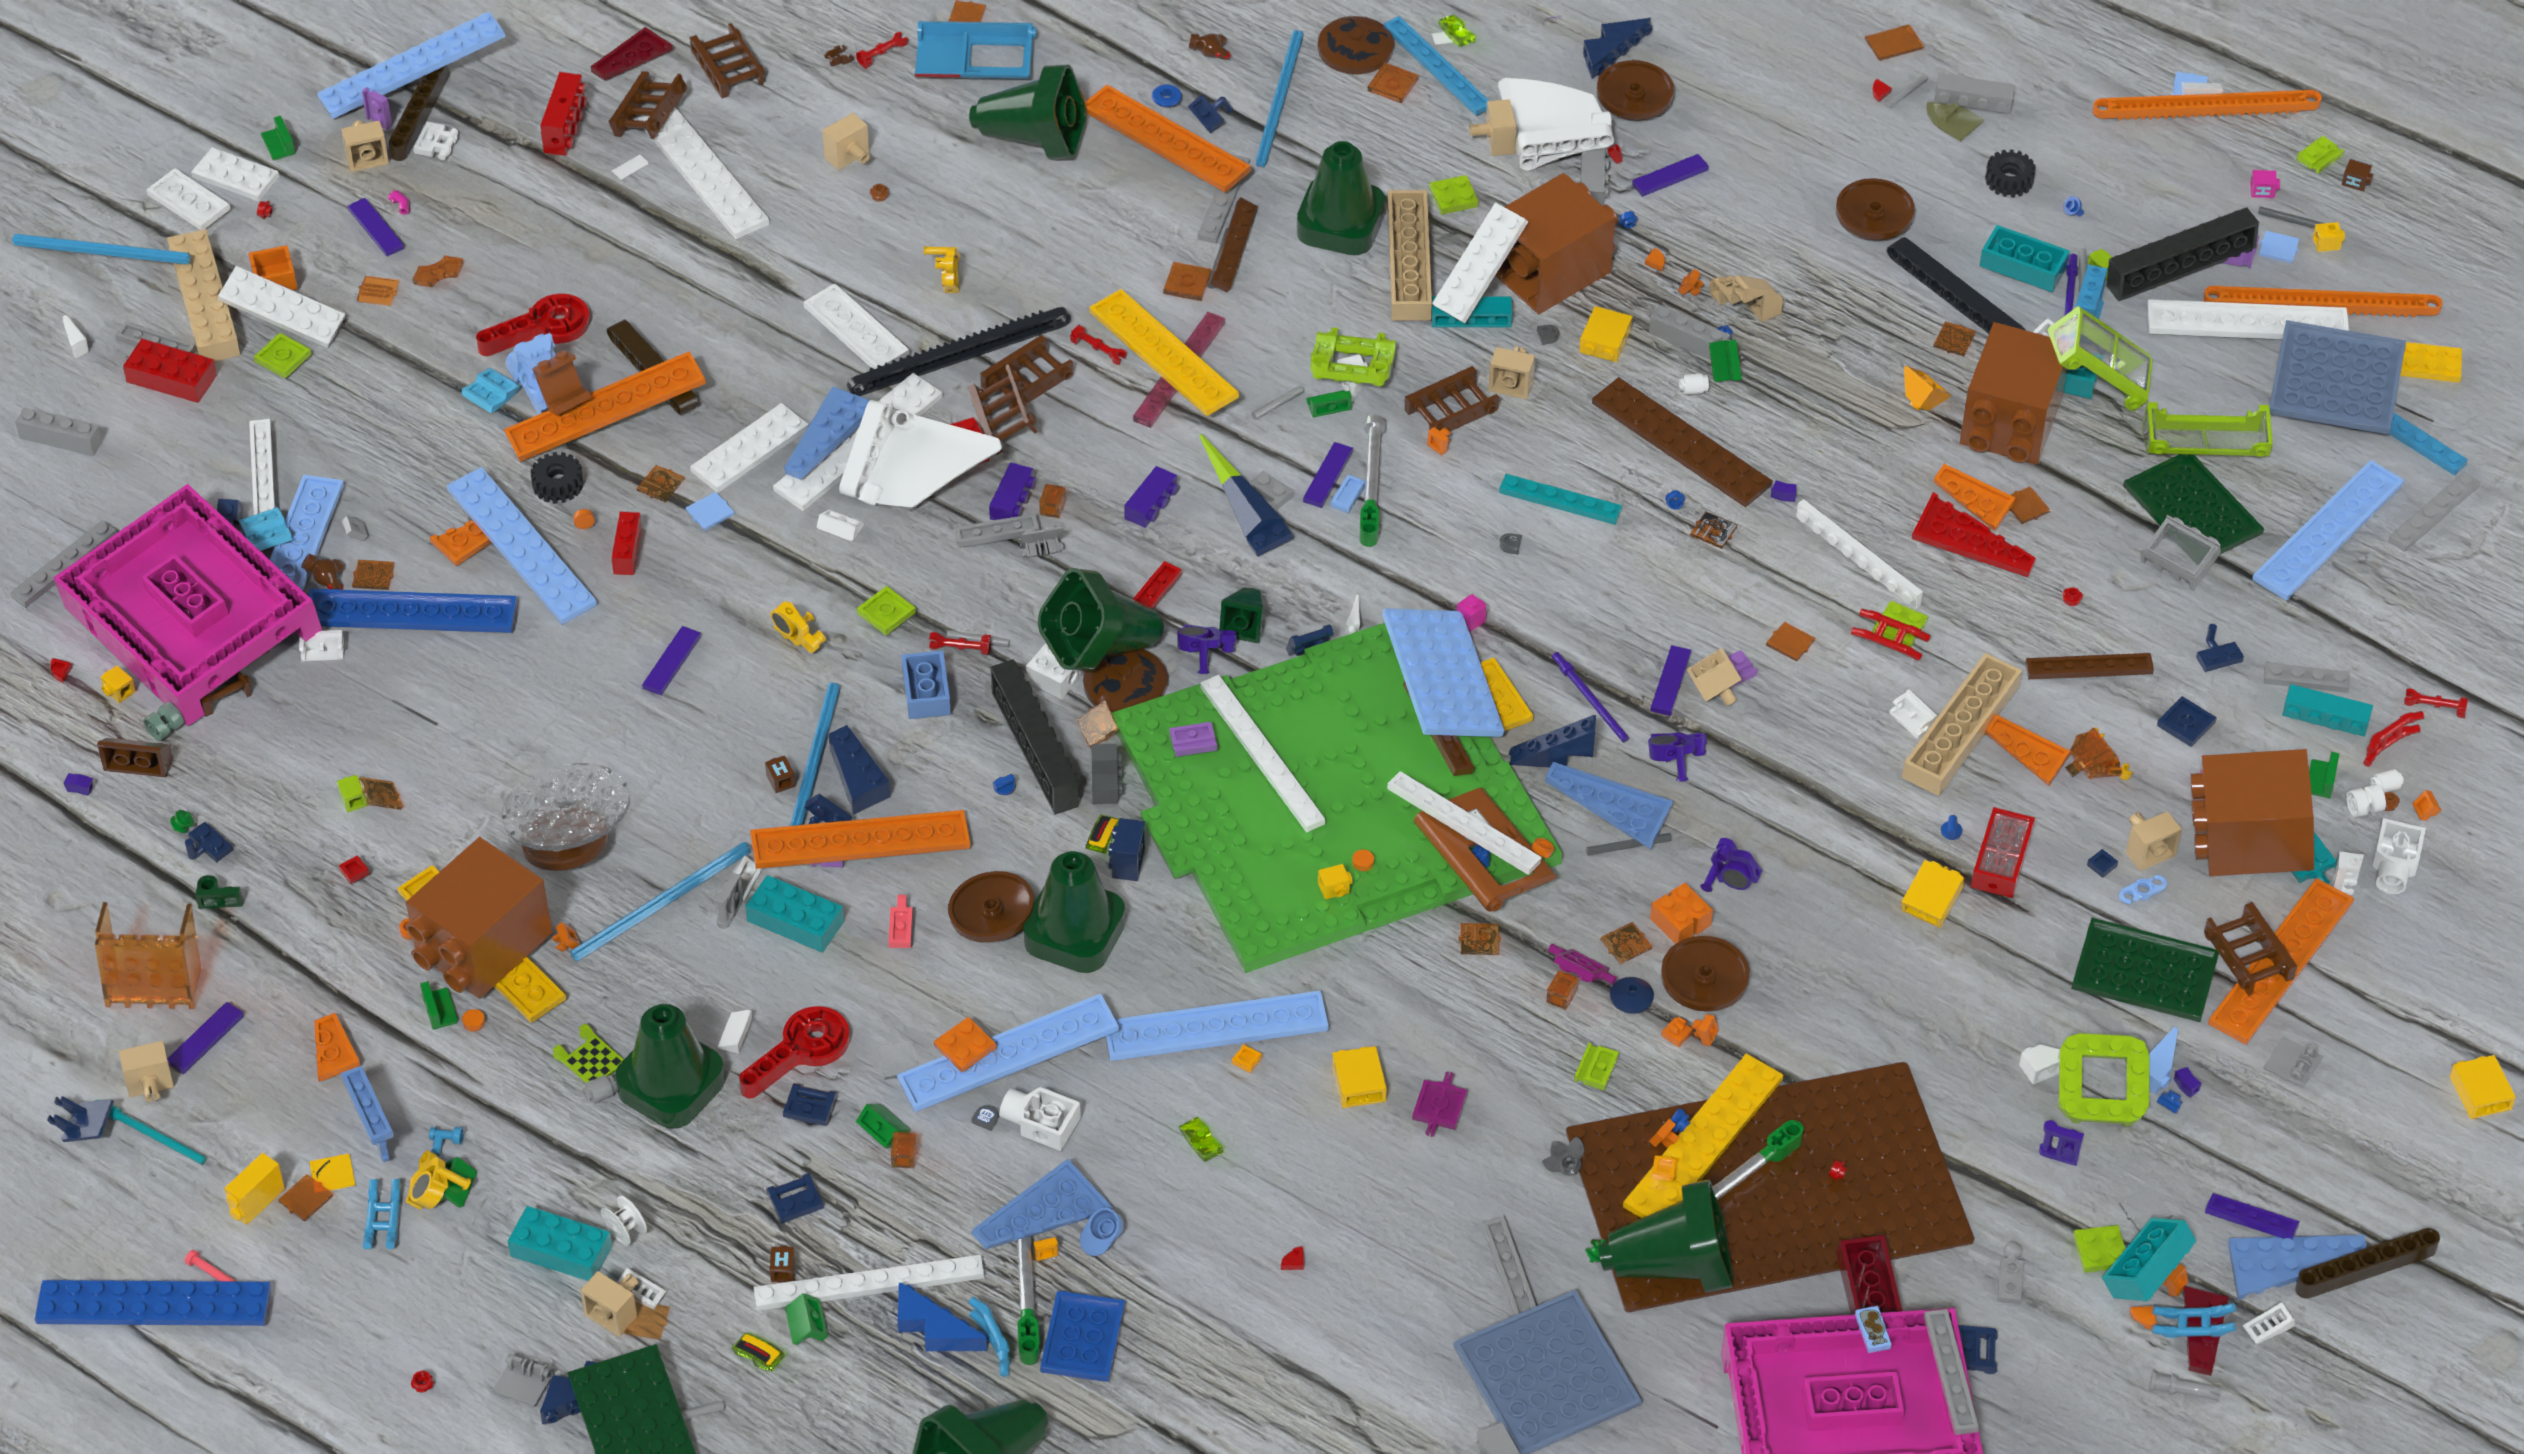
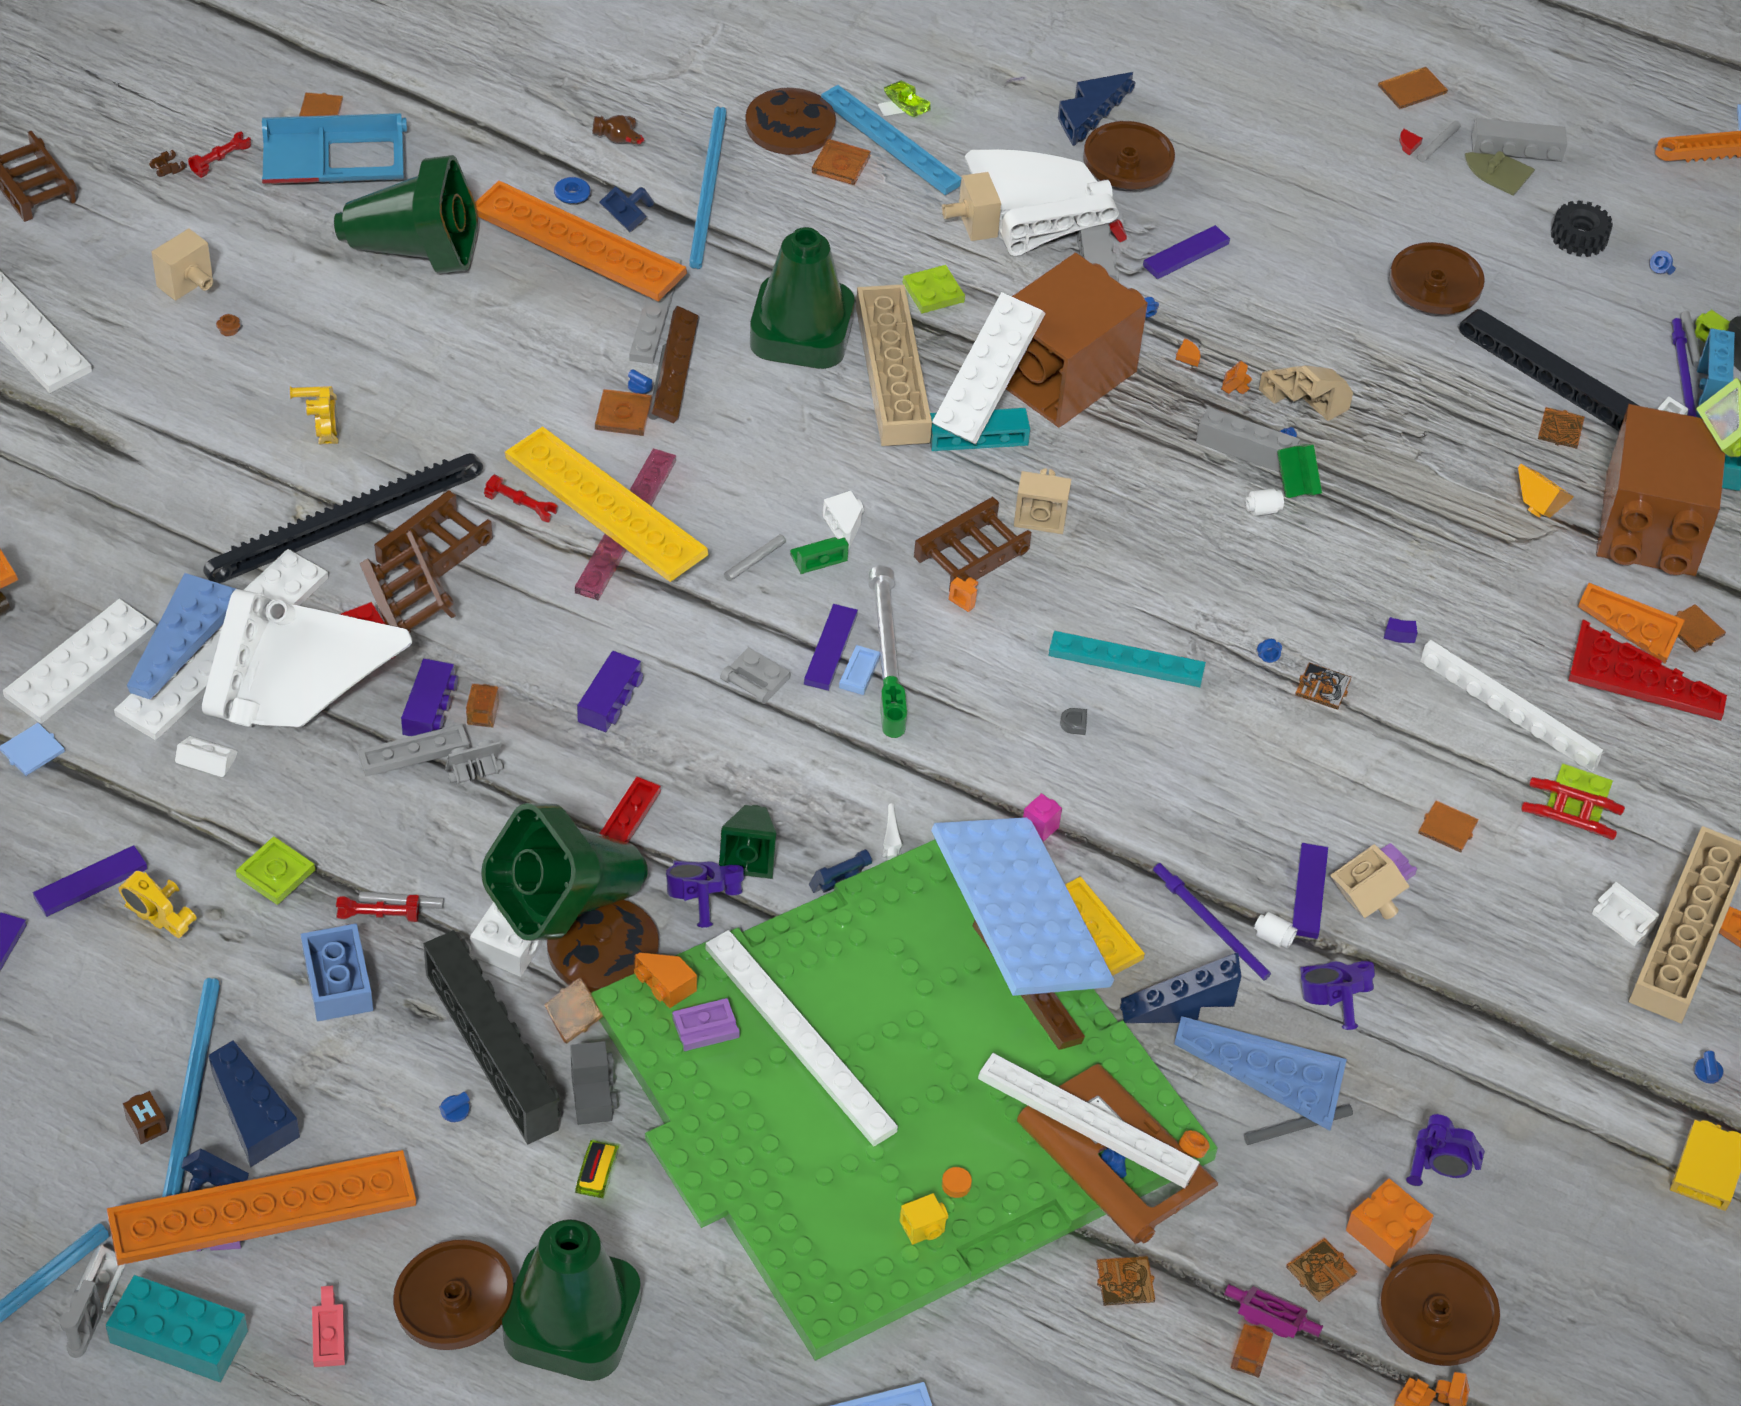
camera: 10 degrees left, 0 degrees up
white plate [804,283,909,369] -> none
dark blue brick [1108,818,1145,881] -> none
dark blue plate [1199,434,1293,557] -> none
lime plate [1310,327,1396,386] -> none
dark grey tile [1537,325,1559,345] -> none
yellow brick [1579,306,1633,362] -> none
reddish brown plate [1592,377,1772,508] -> none
dark blue dish [1610,977,1654,1014] -> none
teal brick [1979,225,2070,292] -> none
none -> dark purple tile [33,845,147,917]
none -> blue plate [628,369,652,395]
none -> orange slope [634,952,697,1008]
none -> white brick [1254,912,1297,949]

